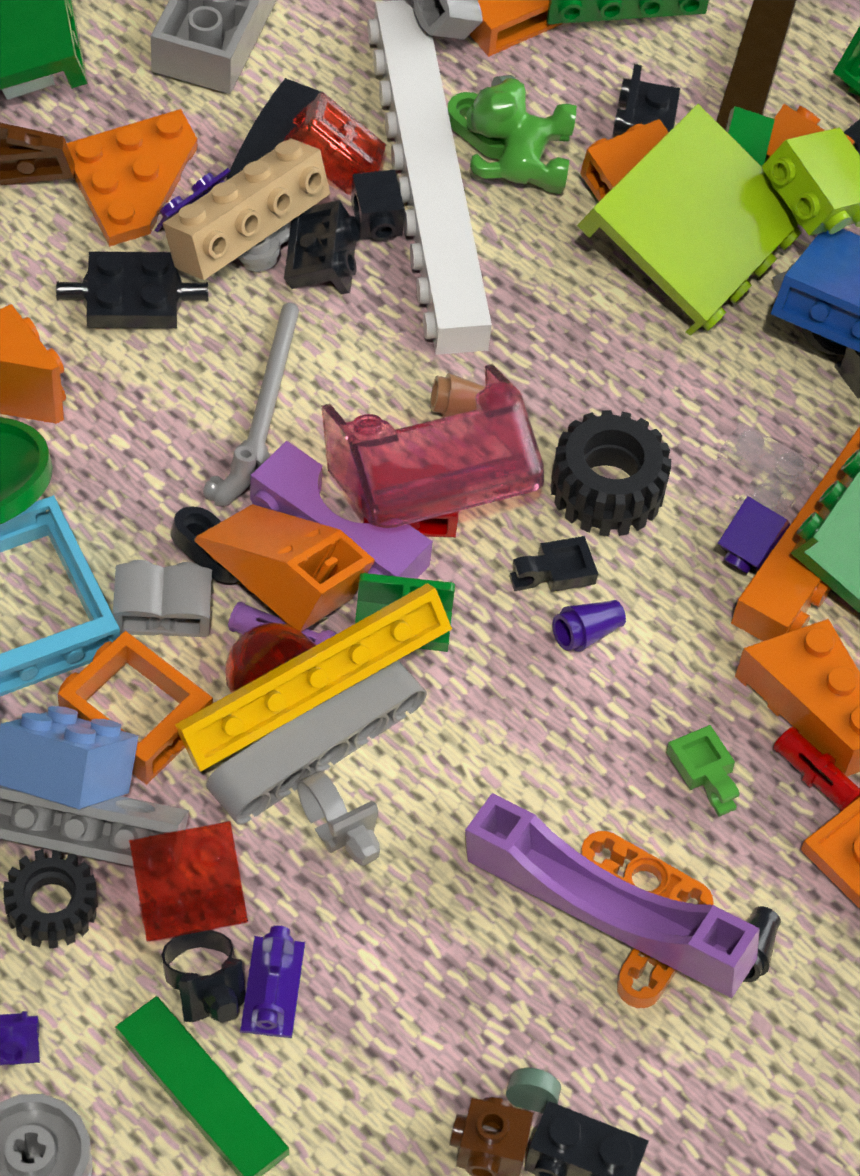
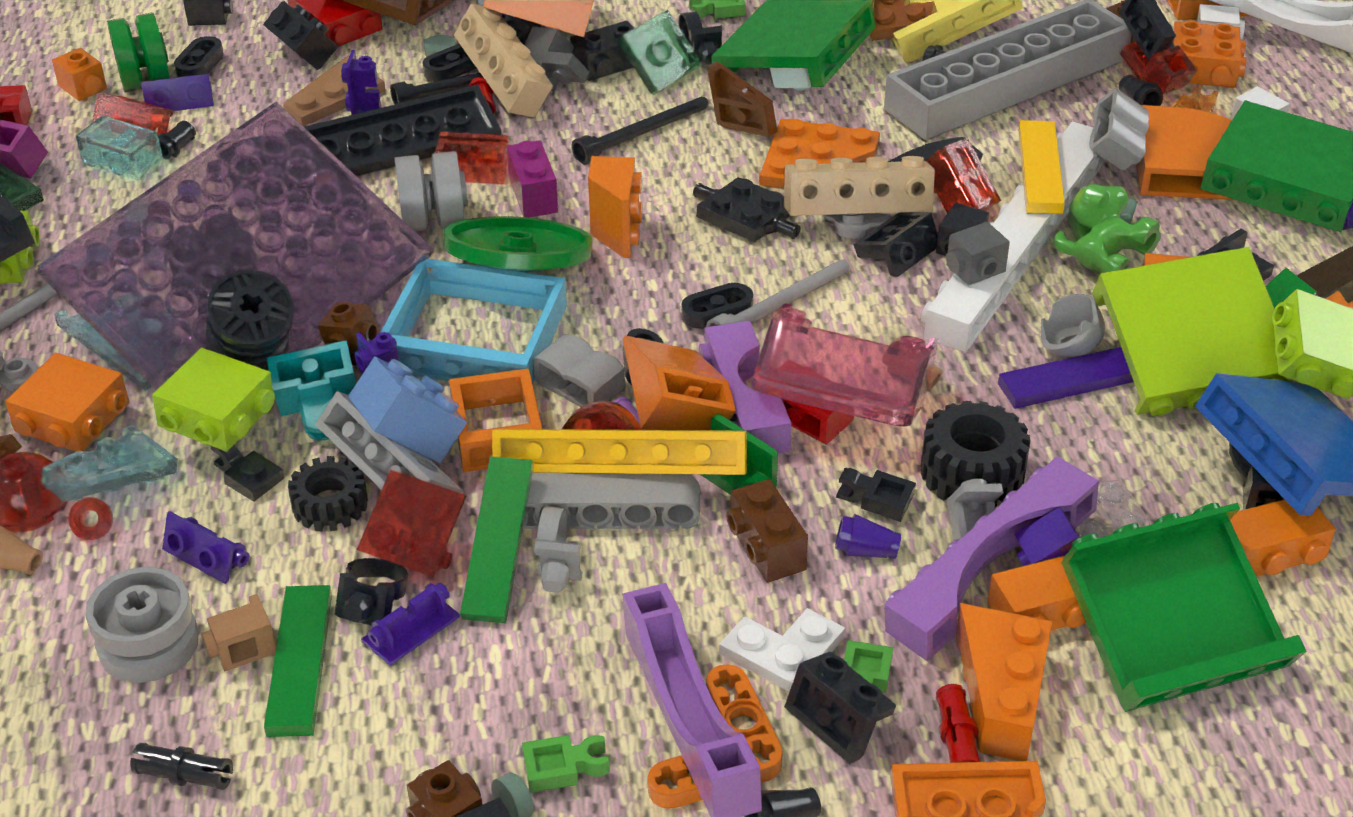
camera: 45 degrees right, 15 degrees down
light grey arm [203,446,257,506] -> none
none -> medium nougat brick [201,594,276,672]
none -> green tile [460,456,534,623]
none -> bright green plate [522,735,610,793]
none -> black plate [681,283,754,329]
none -> white plate [719,608,845,692]
none -> reddish brown brick [726,479,808,583]
none -> black bracket [784,652,896,764]
none -> medium lavender arch [884,456,1099,661]
none -> dark grey brick [946,222,1010,286]
none -> light grey bracket [947,479,1003,541]
none -> dark purple tile [998,347,1134,409]
none -> yellow tile [1018,120,1065,214]
none -> light grey hair [1041,294,1105,358]

